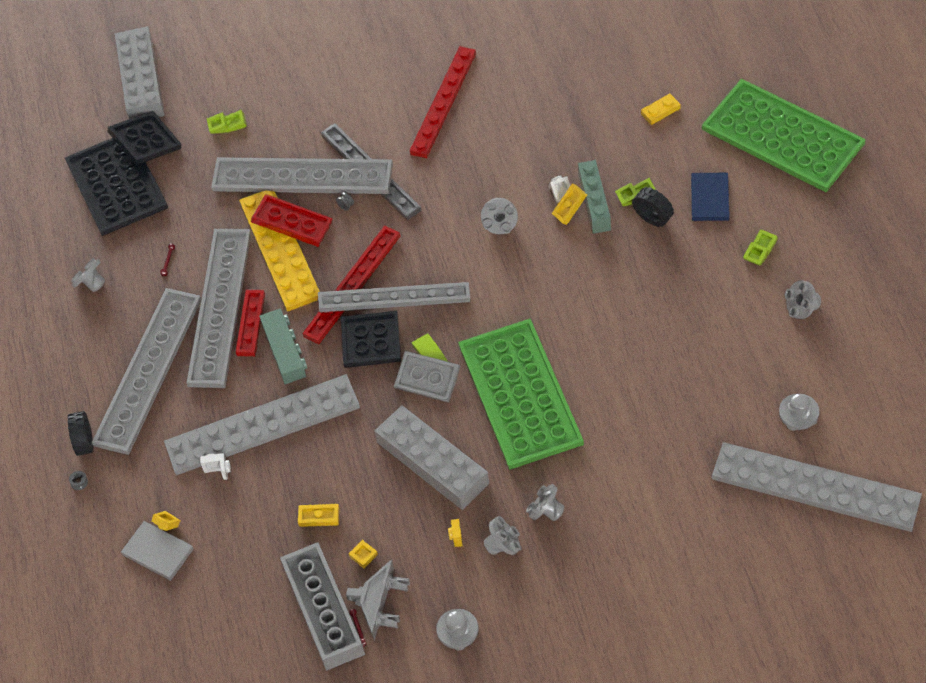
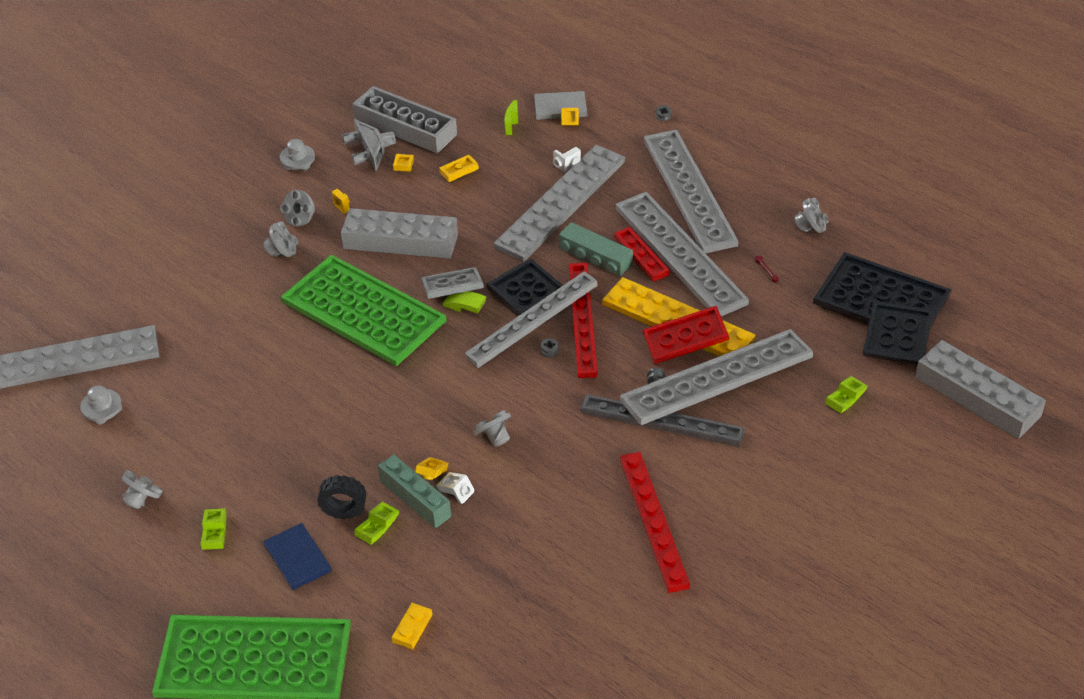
camera: 140 degrees right, 10 degrees down
black tyre [67,411,94,456] -> none
none -> lime slope [505,100,518,135]
none -> dark grey bush [541,338,559,358]

